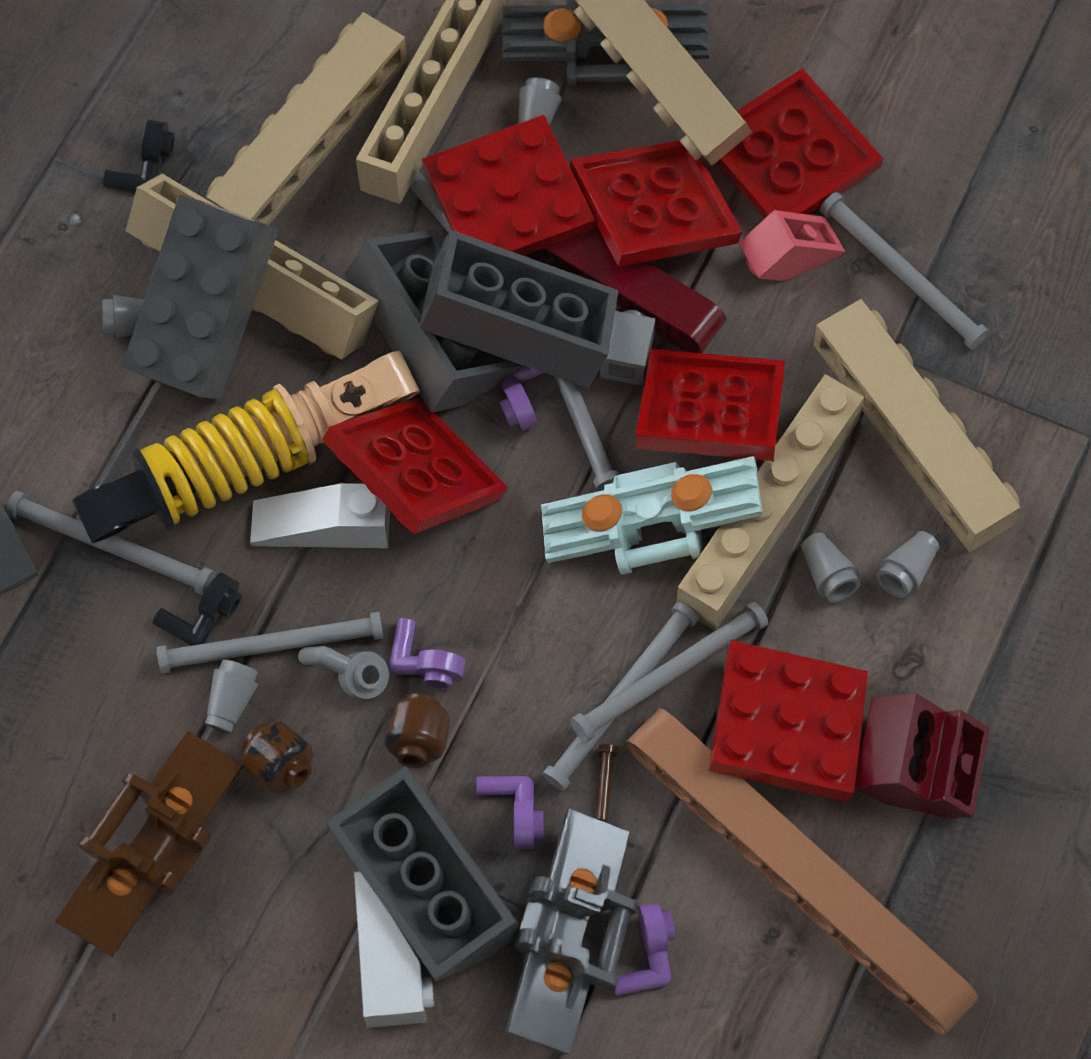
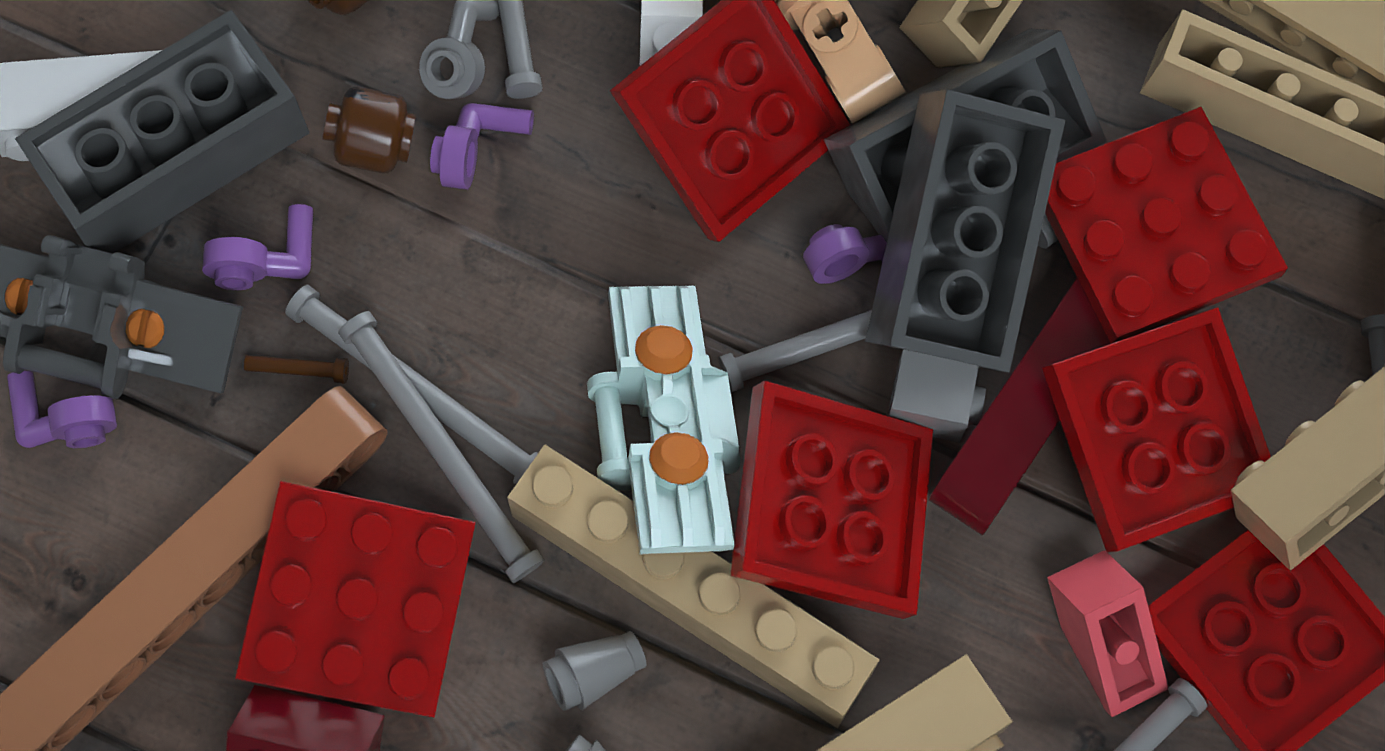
camera: 85 degrees right, 5 degrees up
light grey cone [518,78,561,126] -> none

